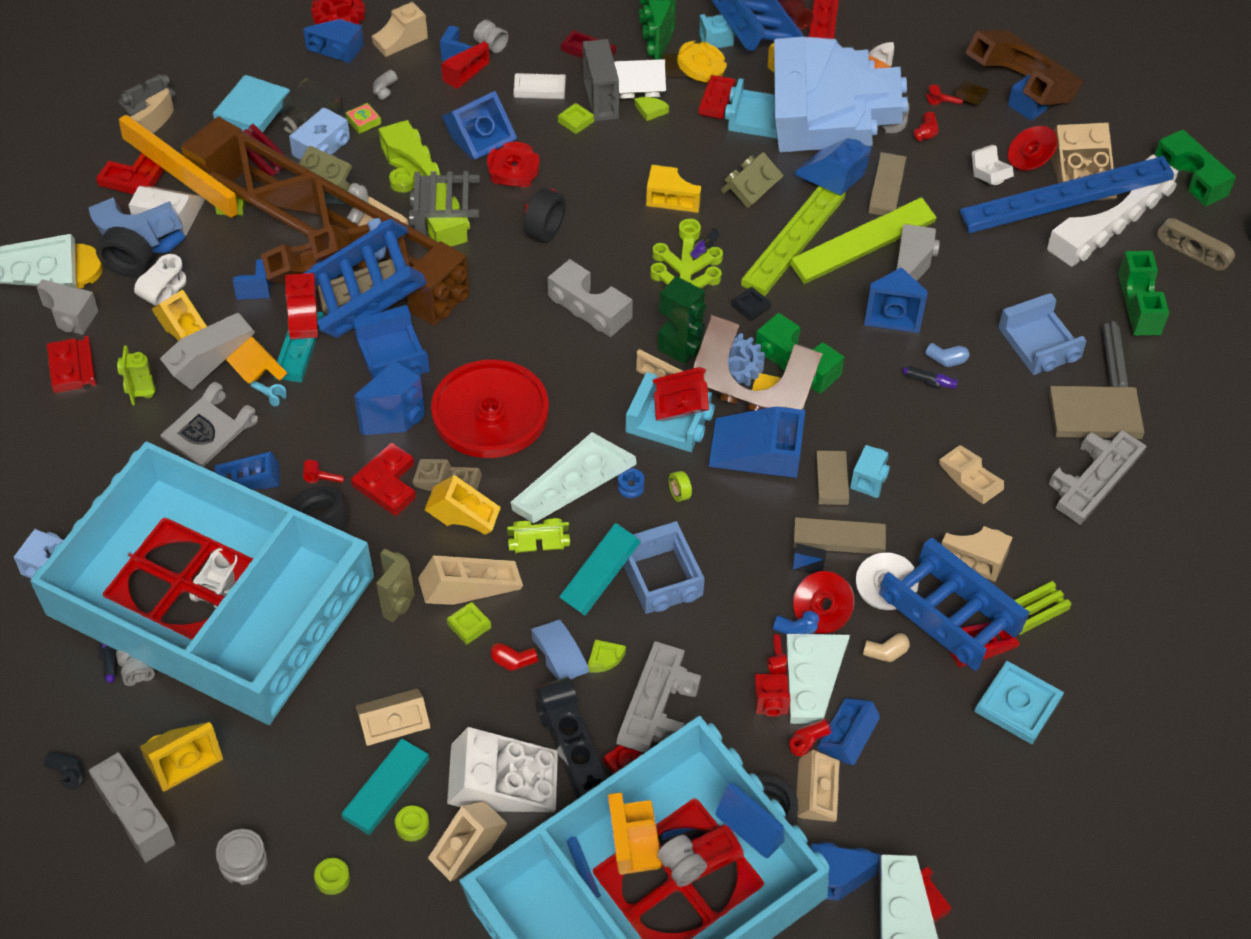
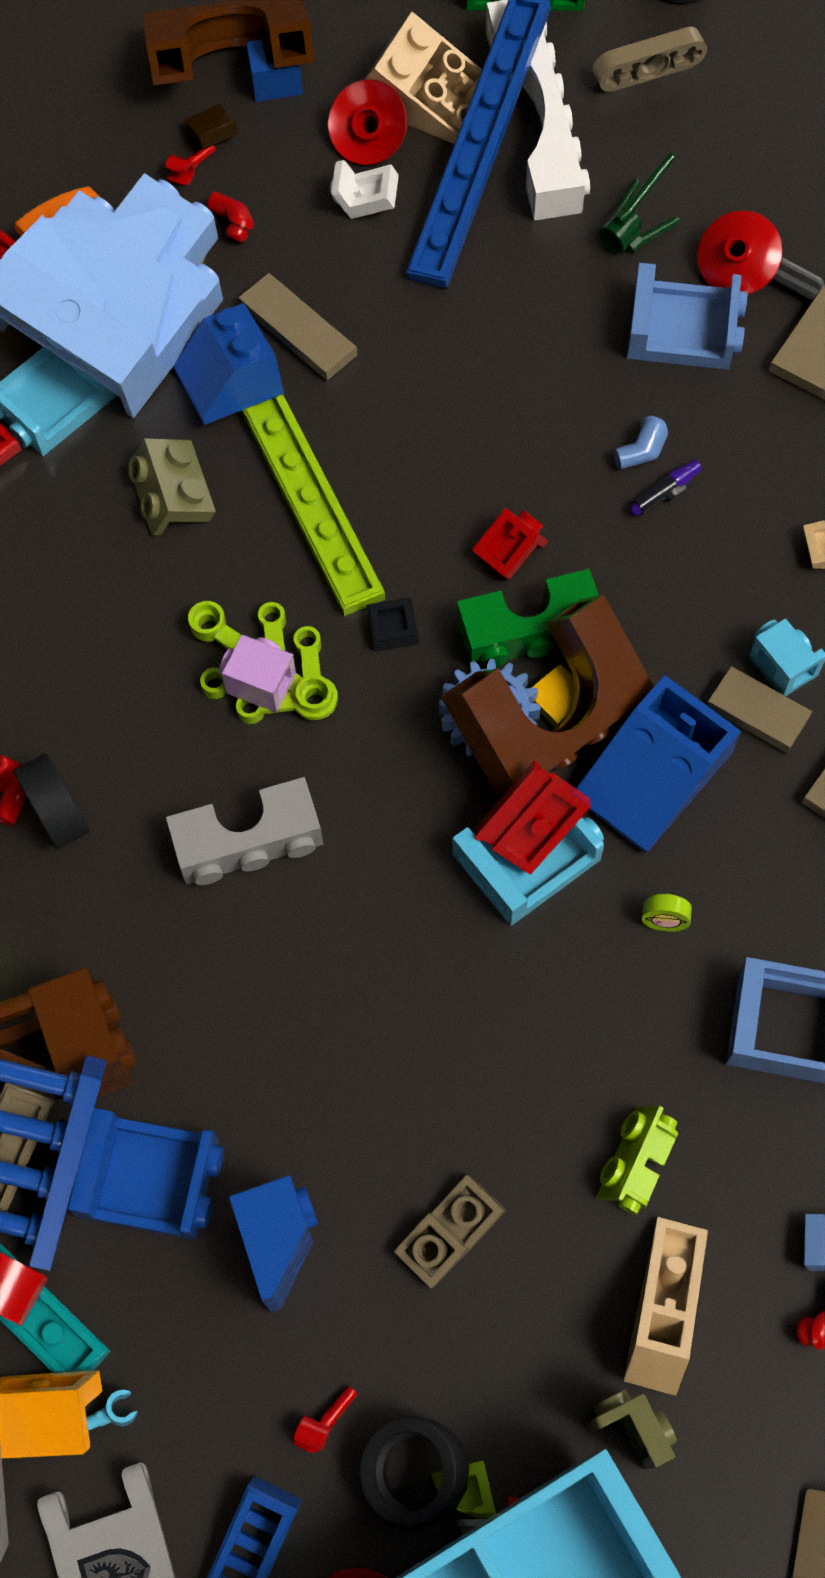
camera: 55 degrees left, 15 degrees up
red plate [351,442,416,517] -> none
yellow arch [425,475,501,535] -> none
red dish [431,360,549,458] -> none
lime tile [447,602,491,645] -> none
light aqua wing [510,432,637,523] -> none
teal tile [559,523,641,616] -> none
blue bush [618,468,645,498] -> none
tan slope [636,349,682,378] -> none
yellow arch [646,165,701,213] -> none
dark green arch [658,276,706,365] -> none
piece [691,229,719,259] -> none
lime tile [790,197,937,284] -> none
blue slope [864,267,928,333] -> none
white tile [869,42,894,66] -> none
light grey slope [897,224,940,281] -> none
green arch [1118,251,1169,336] -> none
none -> lavender brick [220,635,296,713]
none -> red bracket [472,508,549,580]
none -> dark green plant [598,153,681,254]
none -> red dish [697,211,783,295]

